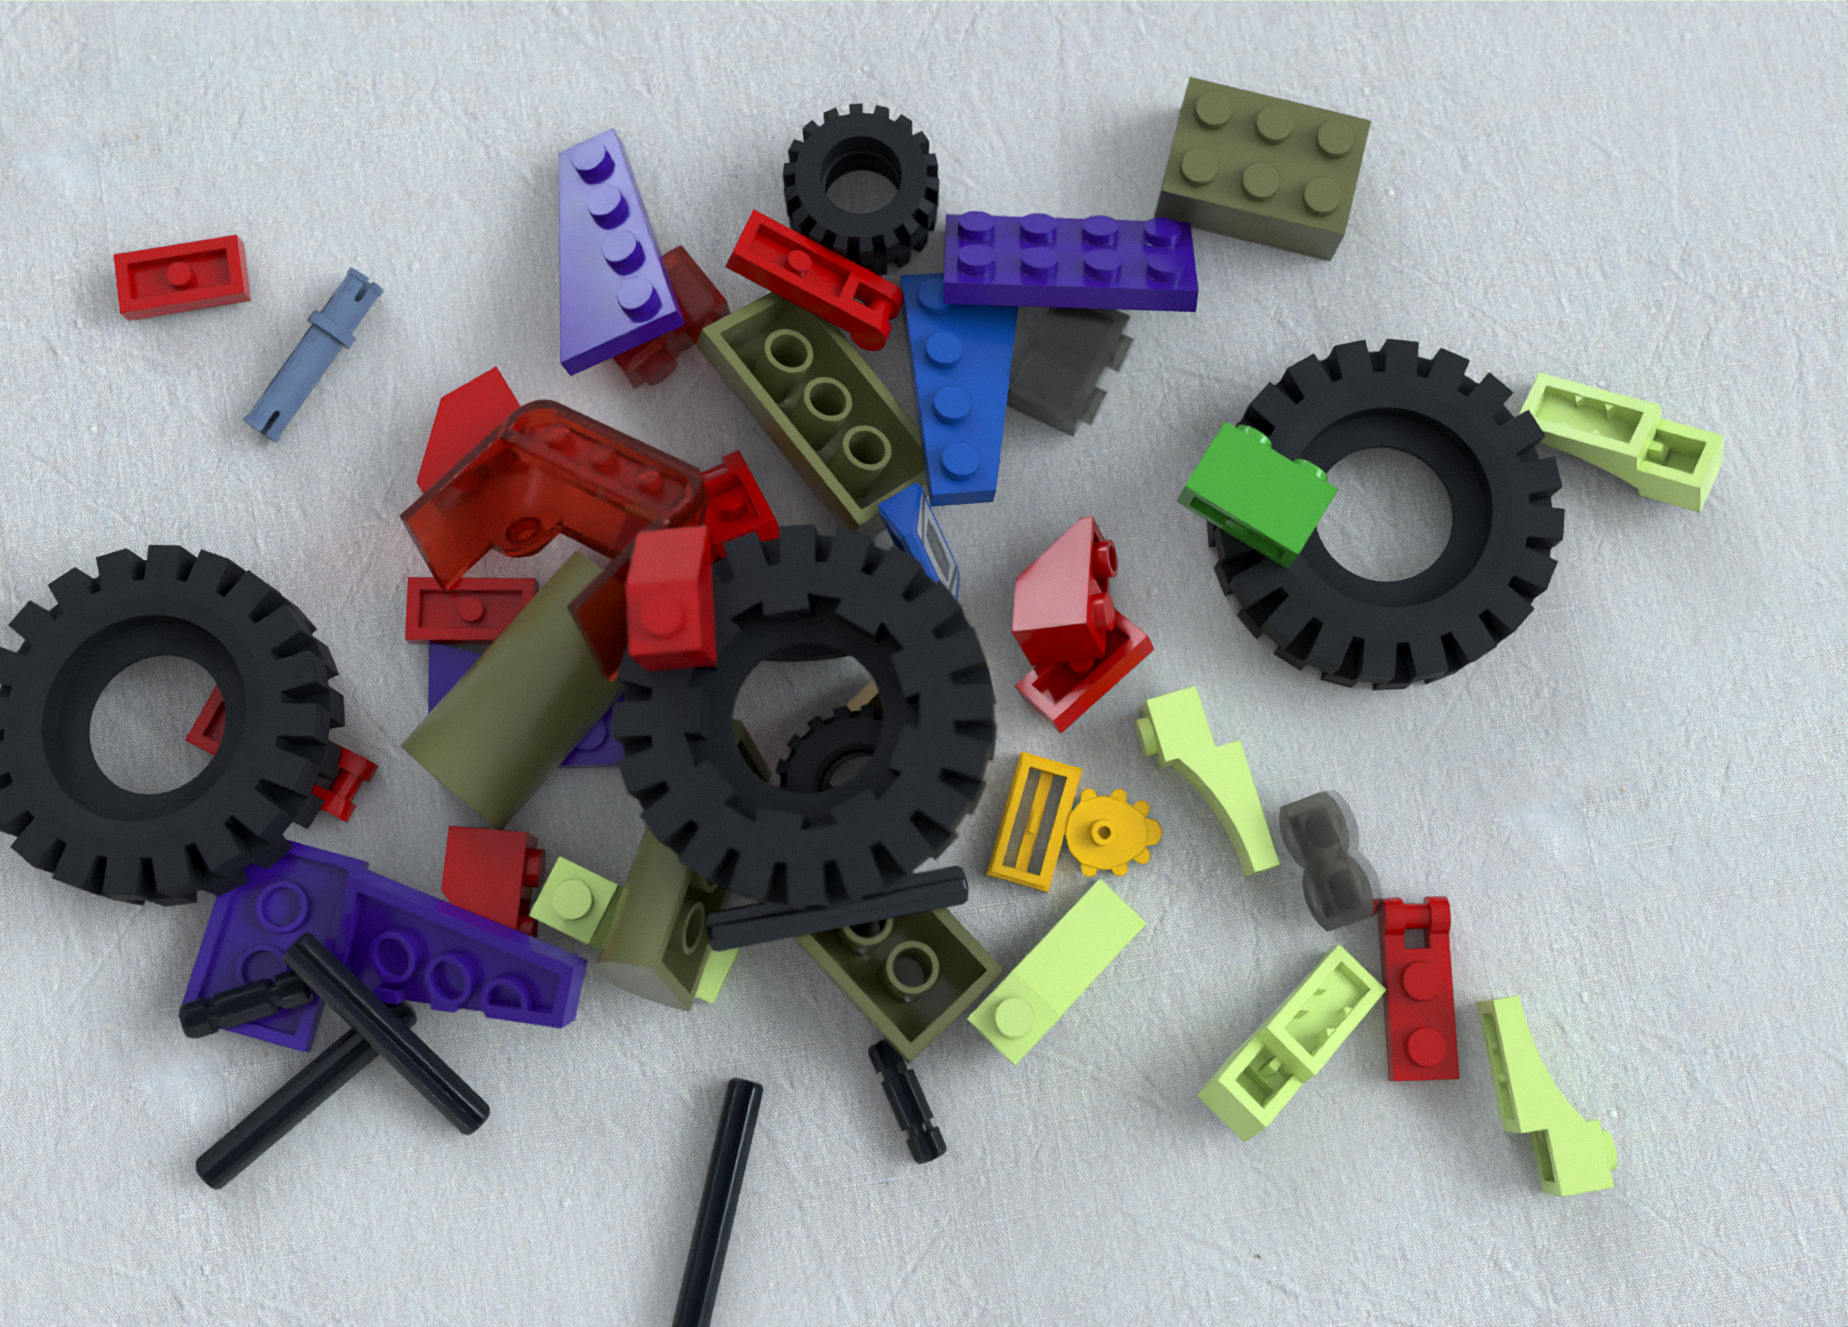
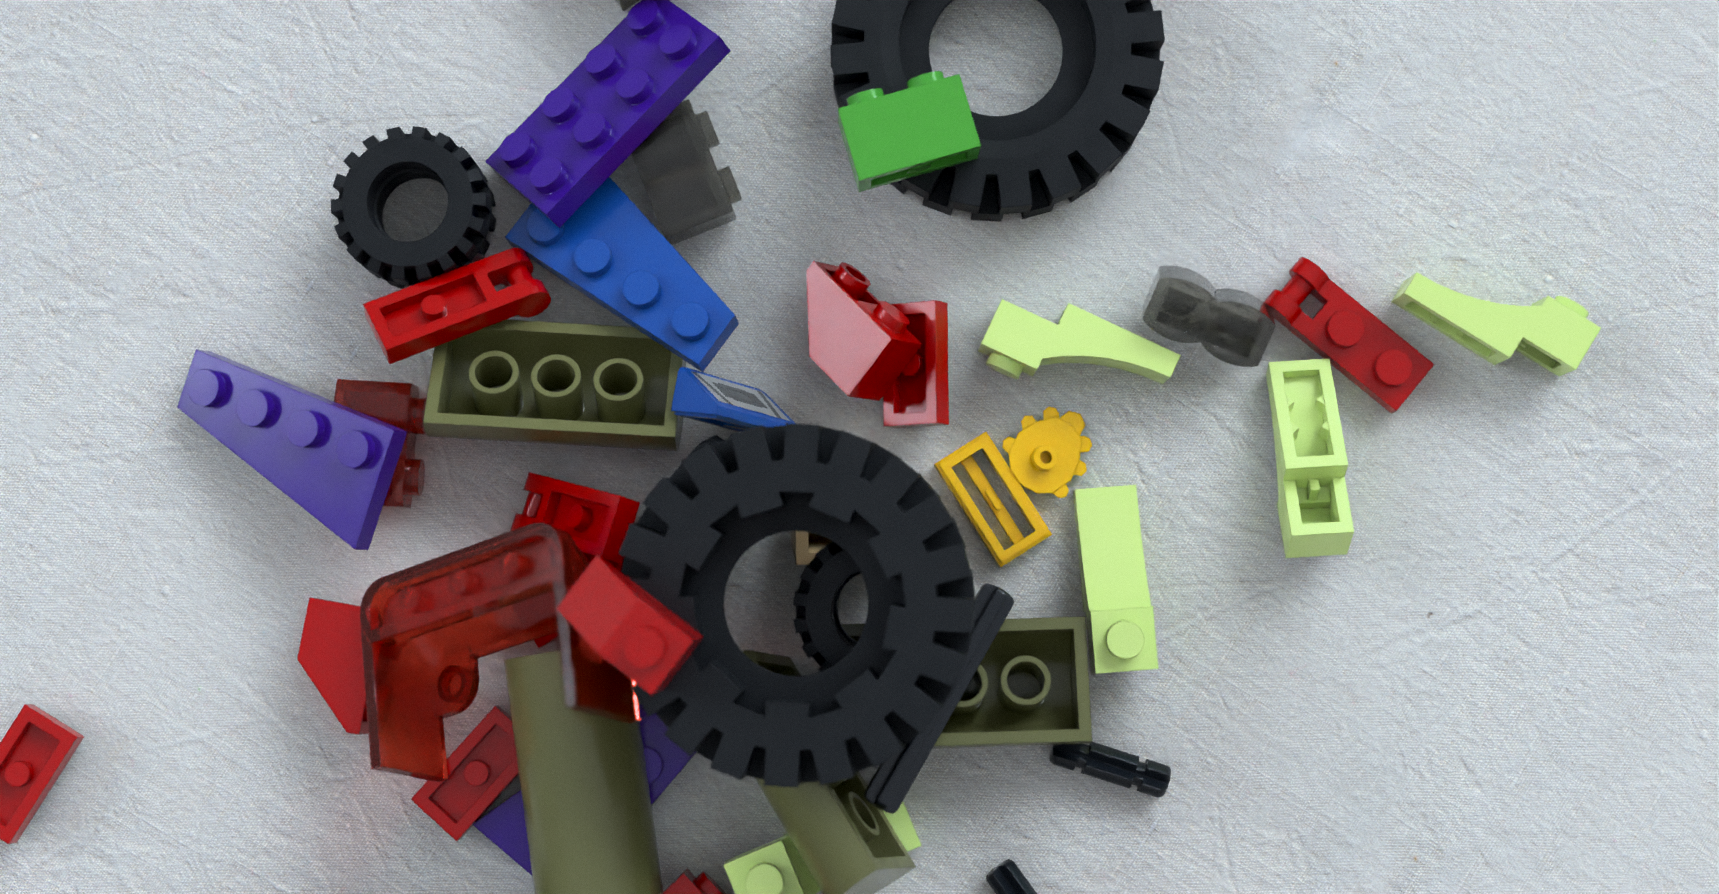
camera: 50 degrees left, 5 degrees up
sand blue pin [243,267,384,443] -> none

